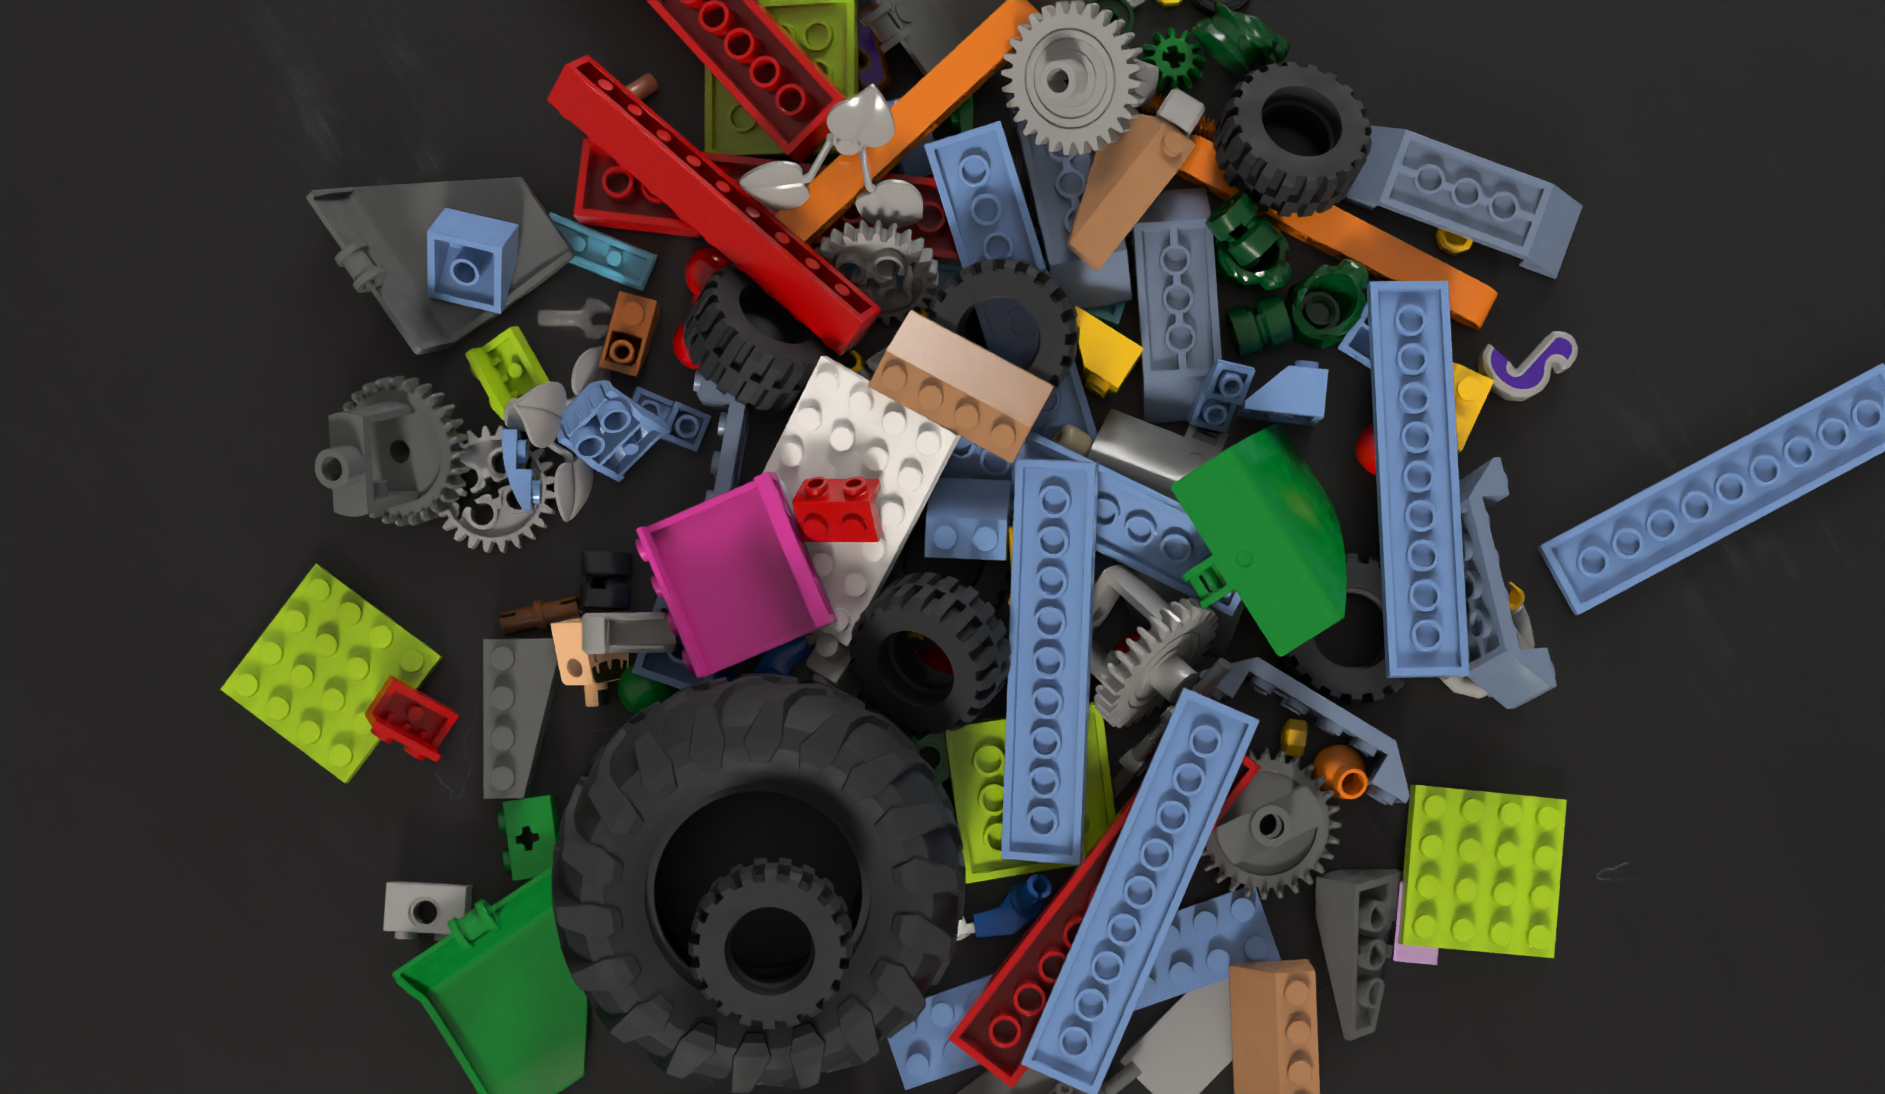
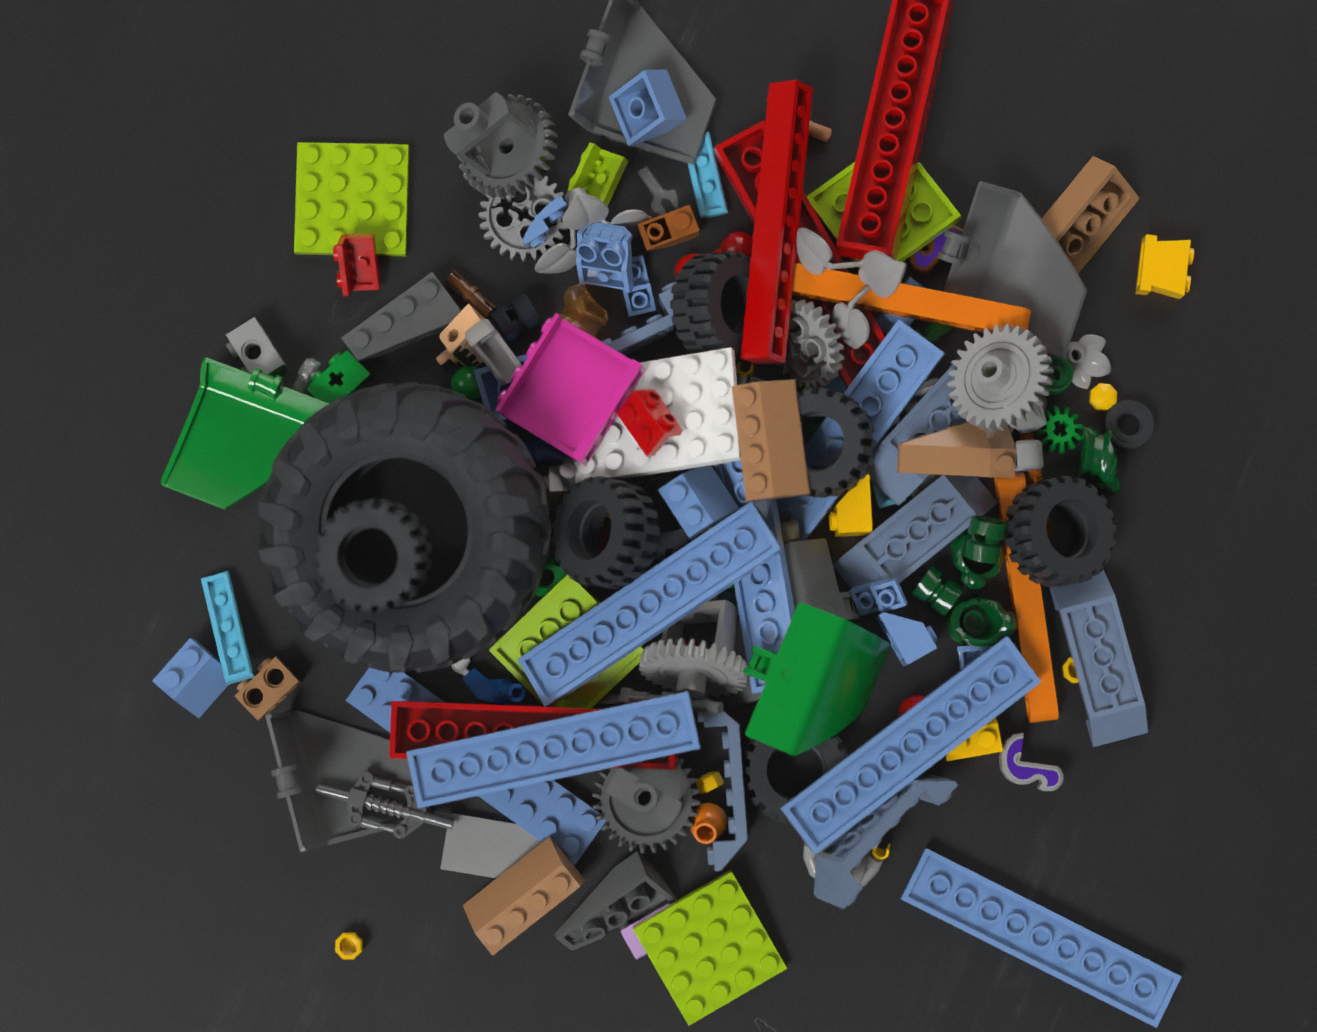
camera: 55 degrees right, 0 degrees up
none -> clear bar [291,357,321,393]
none -> clear orange piece [552,284,609,339]

